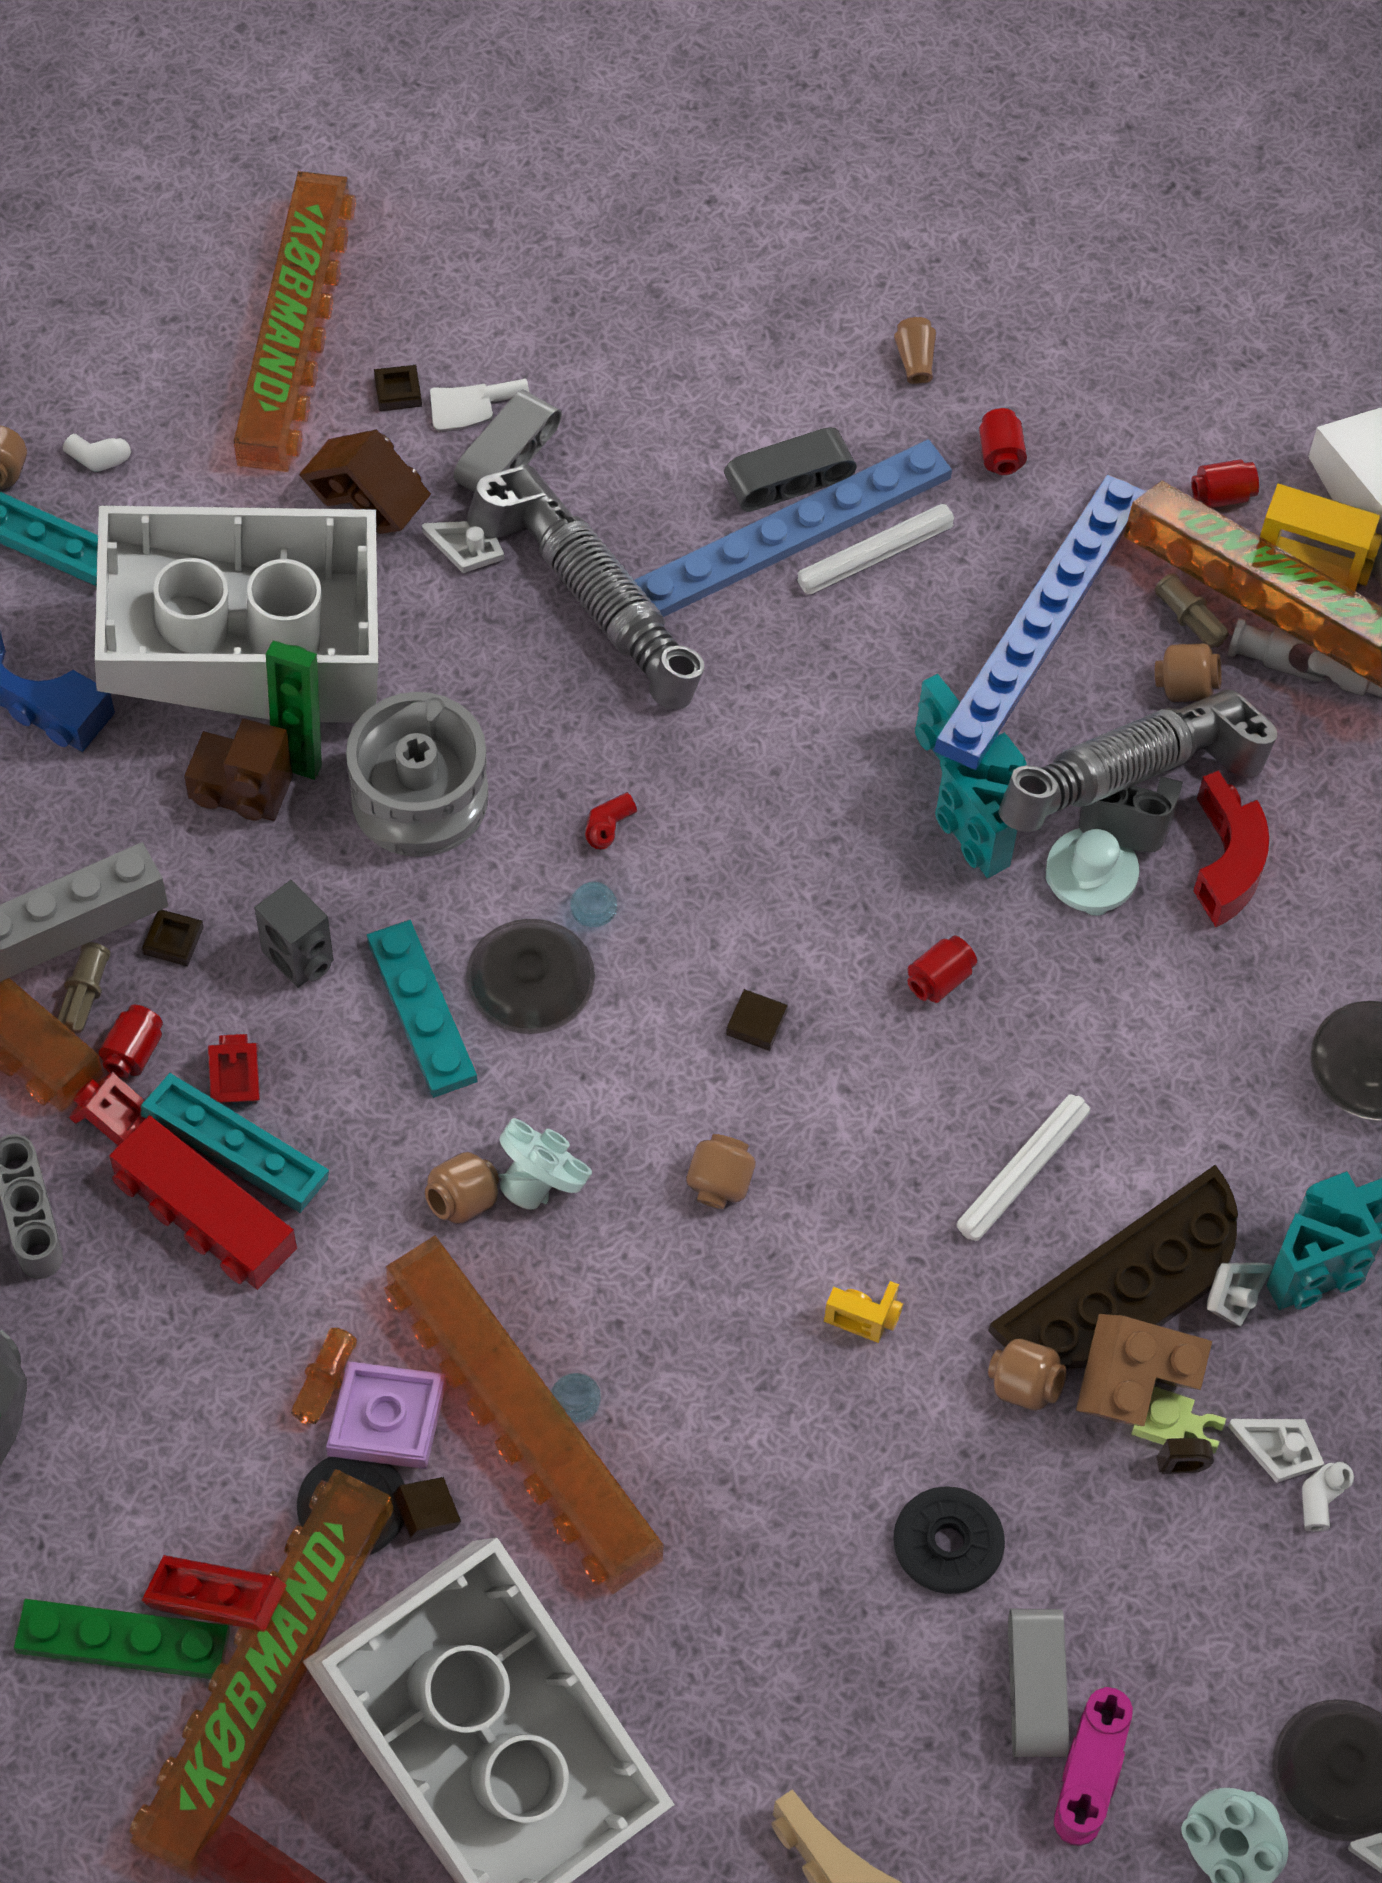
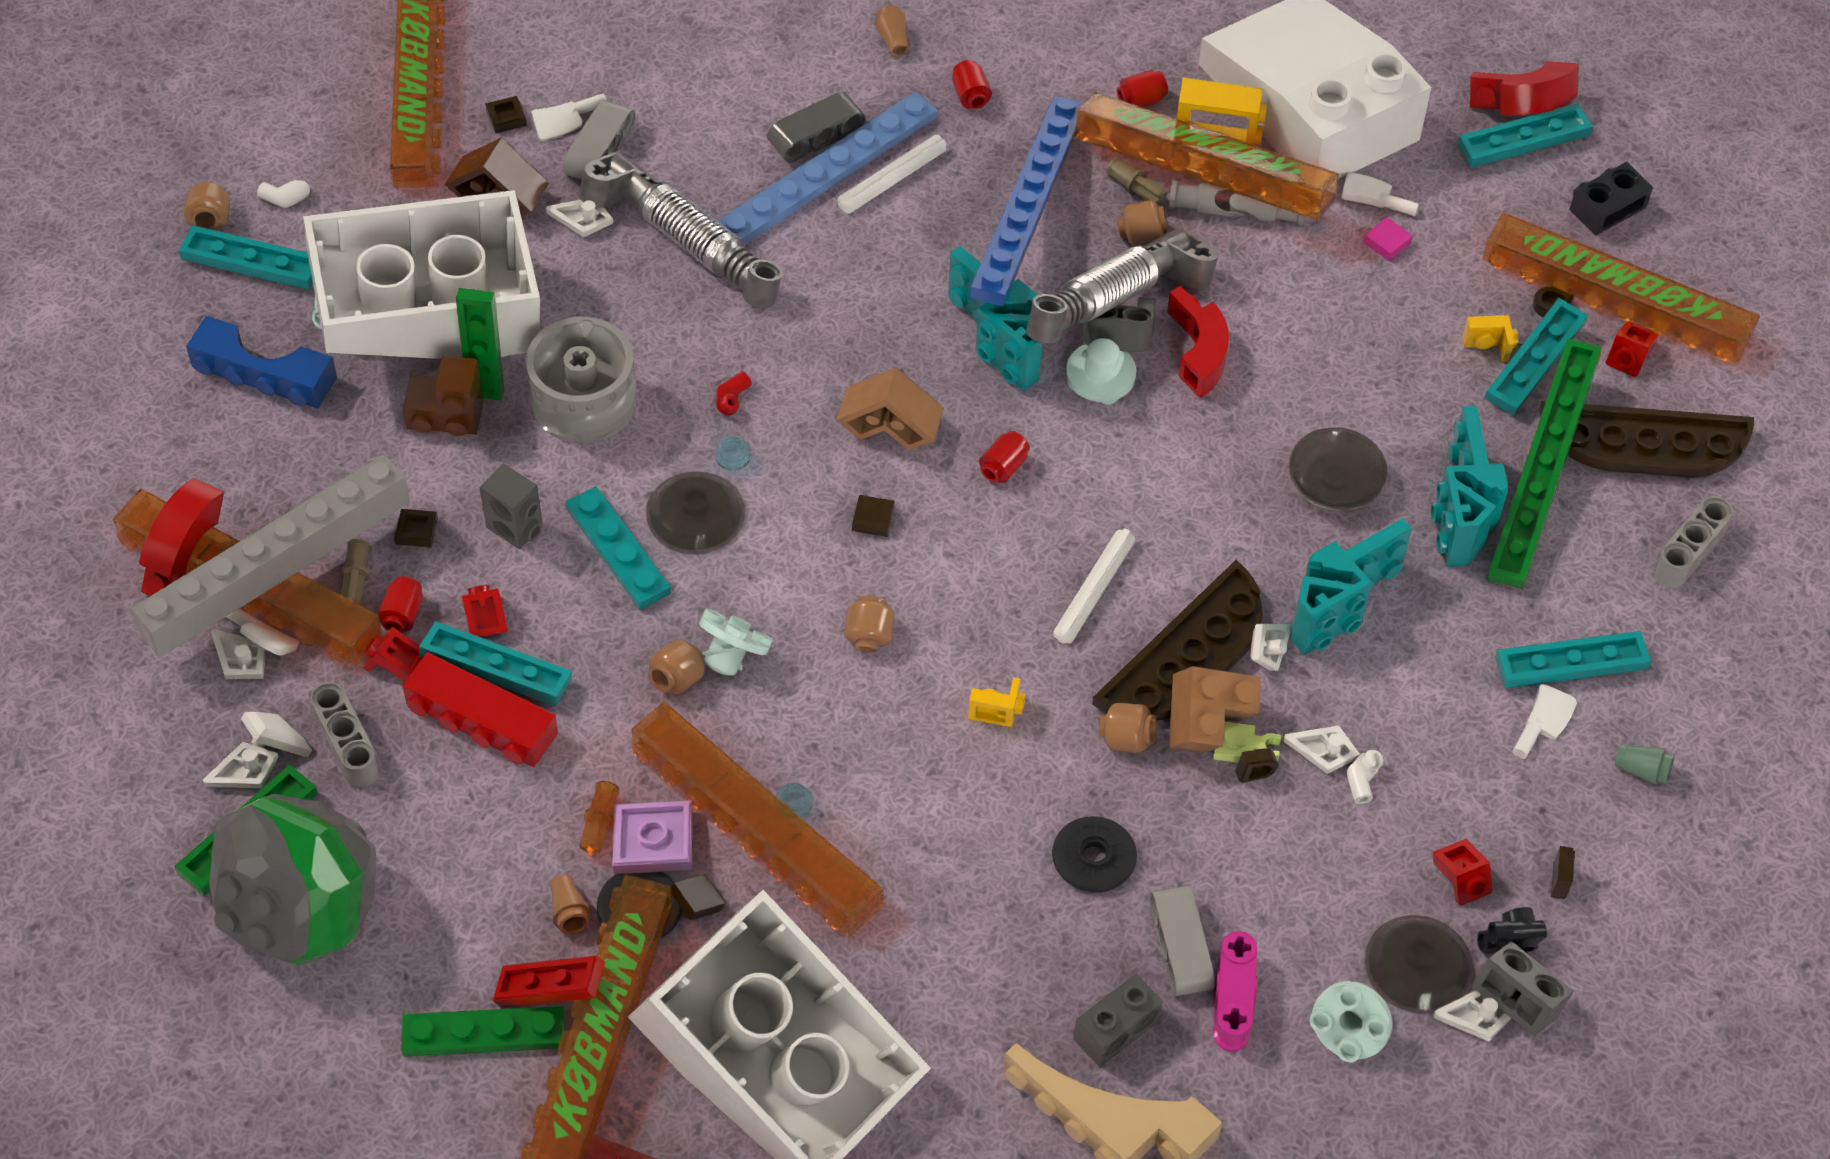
camera: 10 degrees left, 5 degrees down
none -> medium nougat cone [550,875,591,934]
none -> medium nougat brick [836,367,944,450]
none -> dark grey brick [1073,973,1163,1068]

